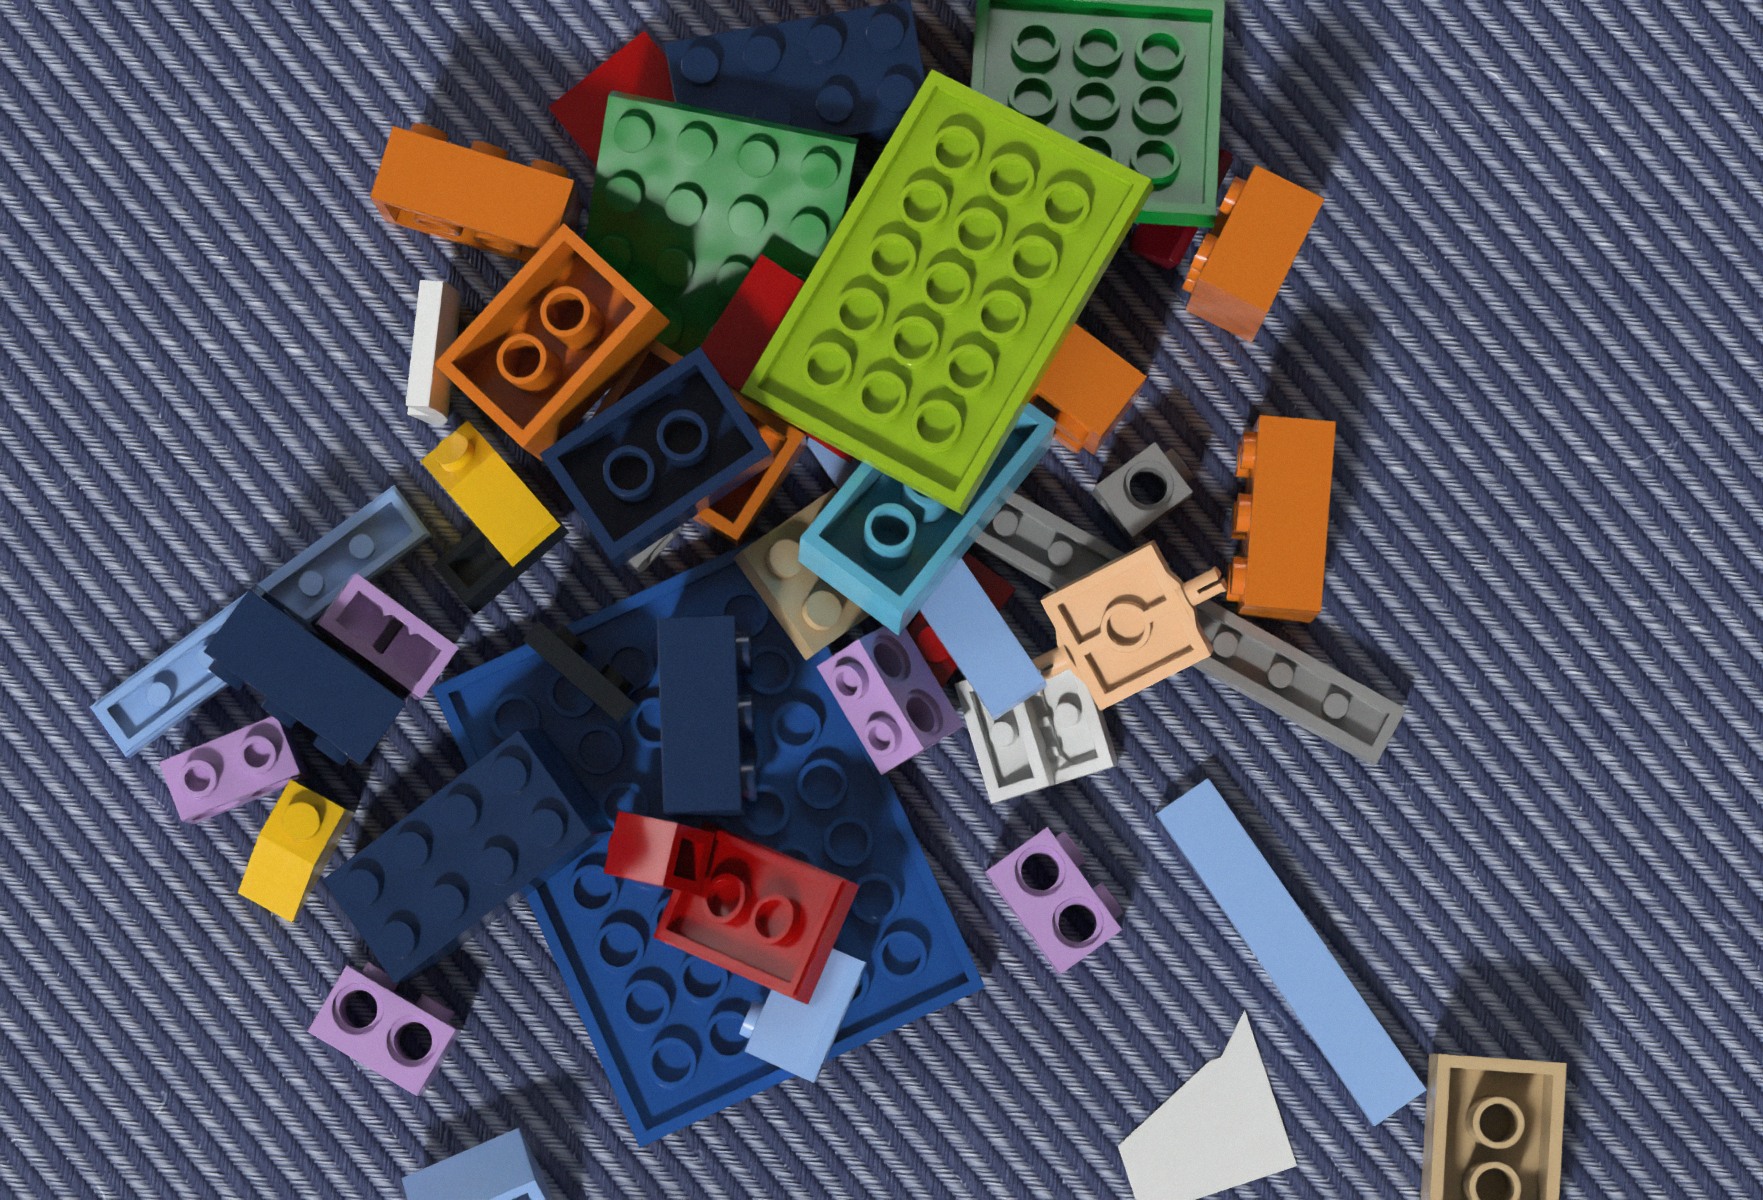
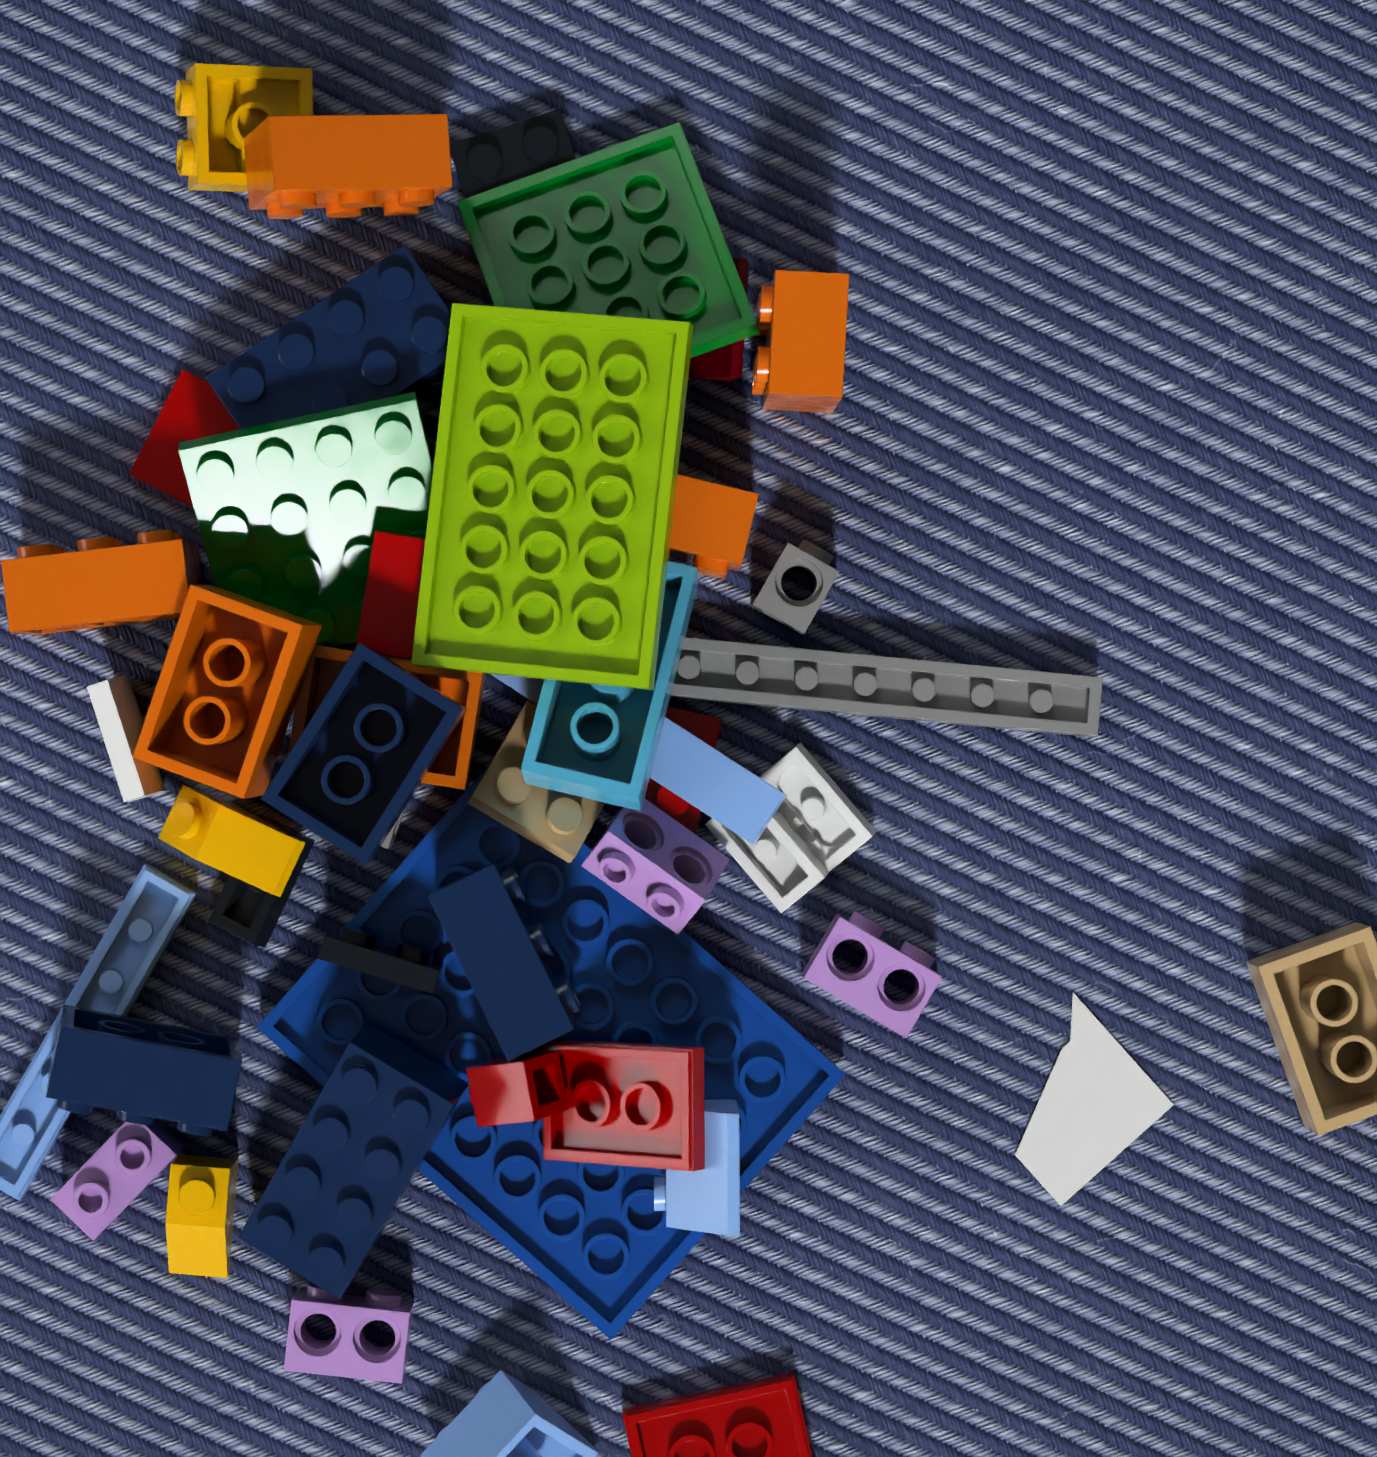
camera: 30 degrees left, 5 degrees up
lavender brick [314,573,459,700] -> none
light nougat plate [1032,540,1228,711] -> none
light blue tile [1155,778,1427,1126] -> none
orange brick [1225,415,1336,624] -> none

